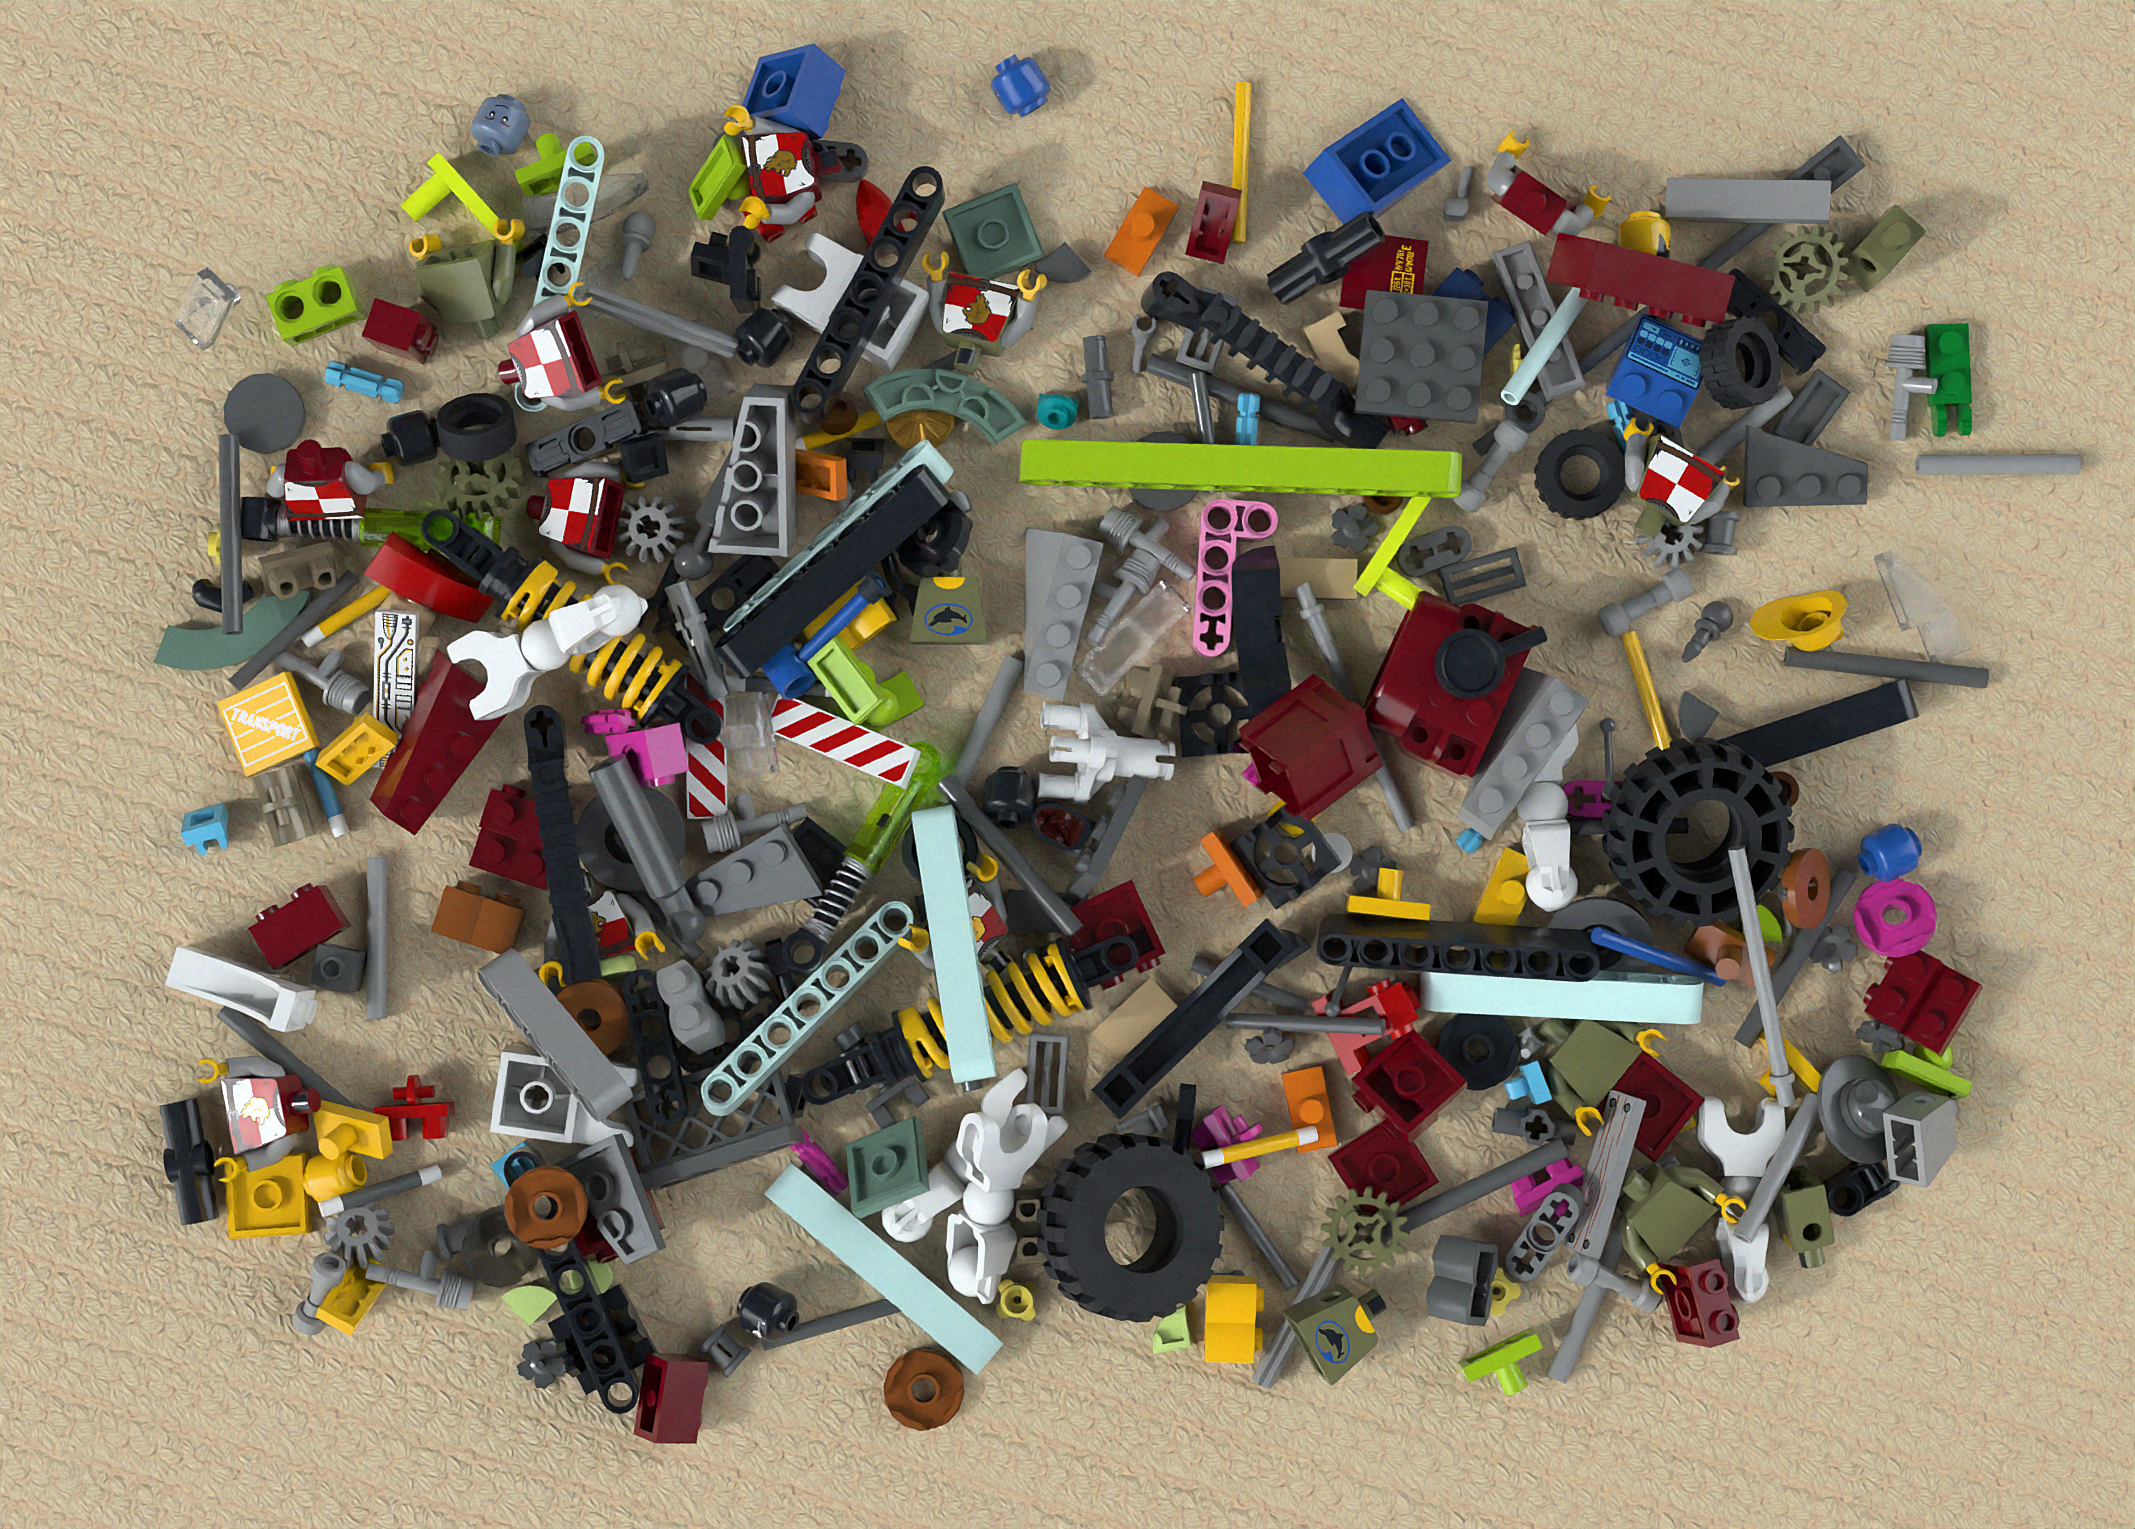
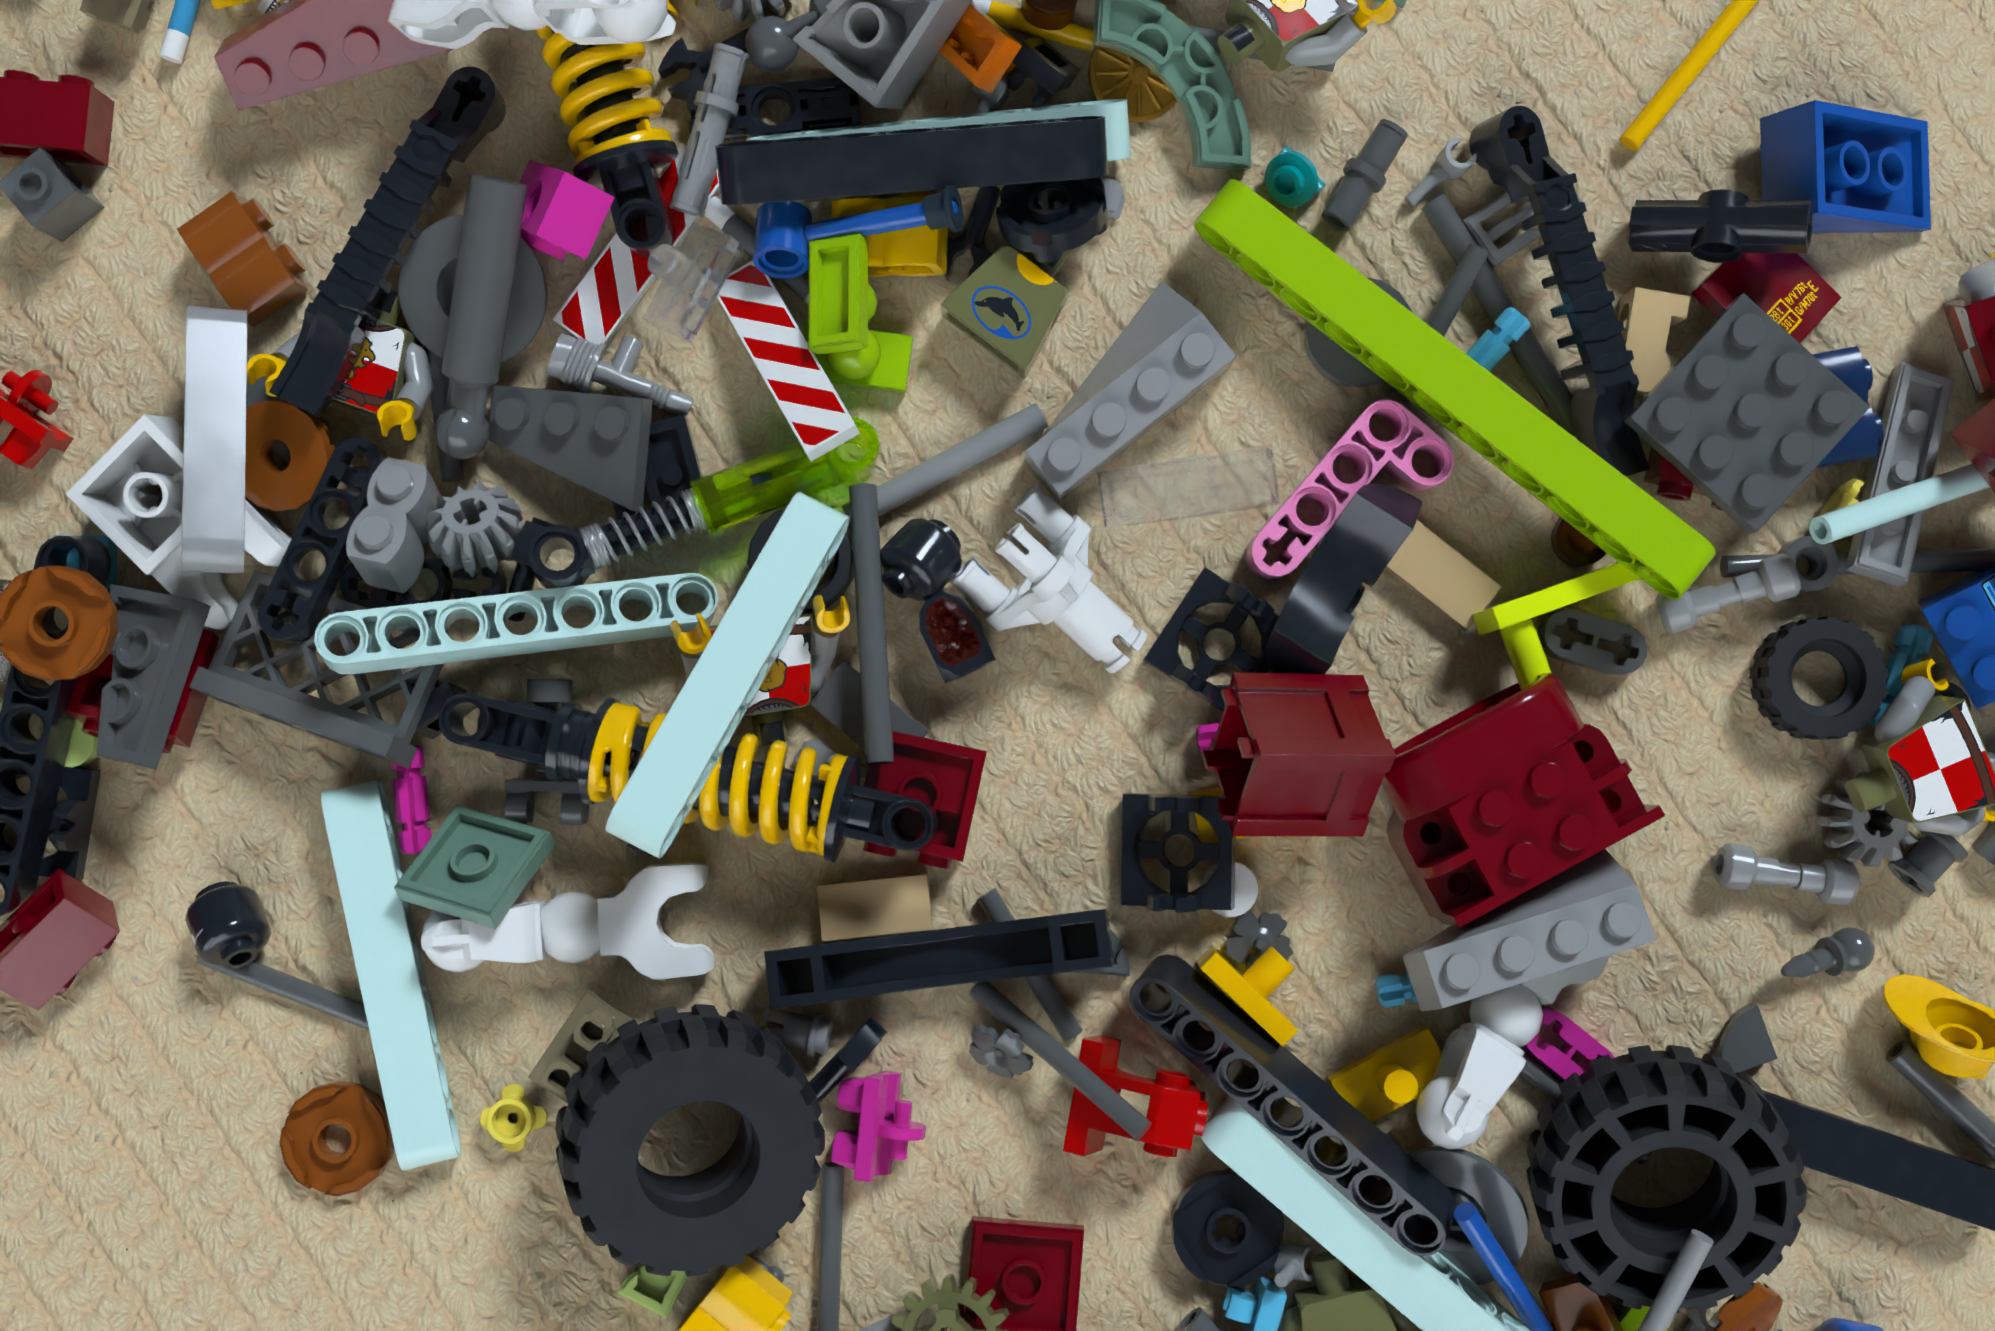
camera: 35 degrees right, 0 degrees up
light grey piece [366,857,388,1019] -> none
dark red plate [469,783,573,890] -> none
dark pink axle [580,709,635,735] -> none
yellowish green tile [601,956,637,980] -> none
dark grey bush [697,1323,752,1378] -> none
white piece [946,1103,1047,1304] -> none
light grey tile [1024,1032,1070,1116] -> none
dark grey tile [1035,242,1092,283] -> none
dark grey wing [1061,774,1148,906] -> none
light grey piece [1085,549,1161,647] -> none
light grey piece [1097,505,1197,582] -> none
orange tile [1104,186,1179,277] -> none
dark tan hips [1117,663,1188,739] -> none
dark red tile [1185,181,1242,264] -> none
orange tile [1194,826,1264,908] -> none
yellow bar [1199,1125,1318,1169] -> none
orange tile [1281,1065,1338,1153] -> none
light grey bar [1293,582,1415,832] -> none
dark grey hinge [1324,967,1353,1017] -> none
dark grey plant [1330,503,1379,553] -> none
dark red plate [1351,1029,1467,1146] -> none
black piece [1432,626,1547,700] -> none
dark grey tile [1437,547,1527,606] -> none
light grey hand [1444,166,1473,221] -> none
dark grey hinge [1600,718,1616,800] -> none
yellow bar [1621,631,1672,750] -> none

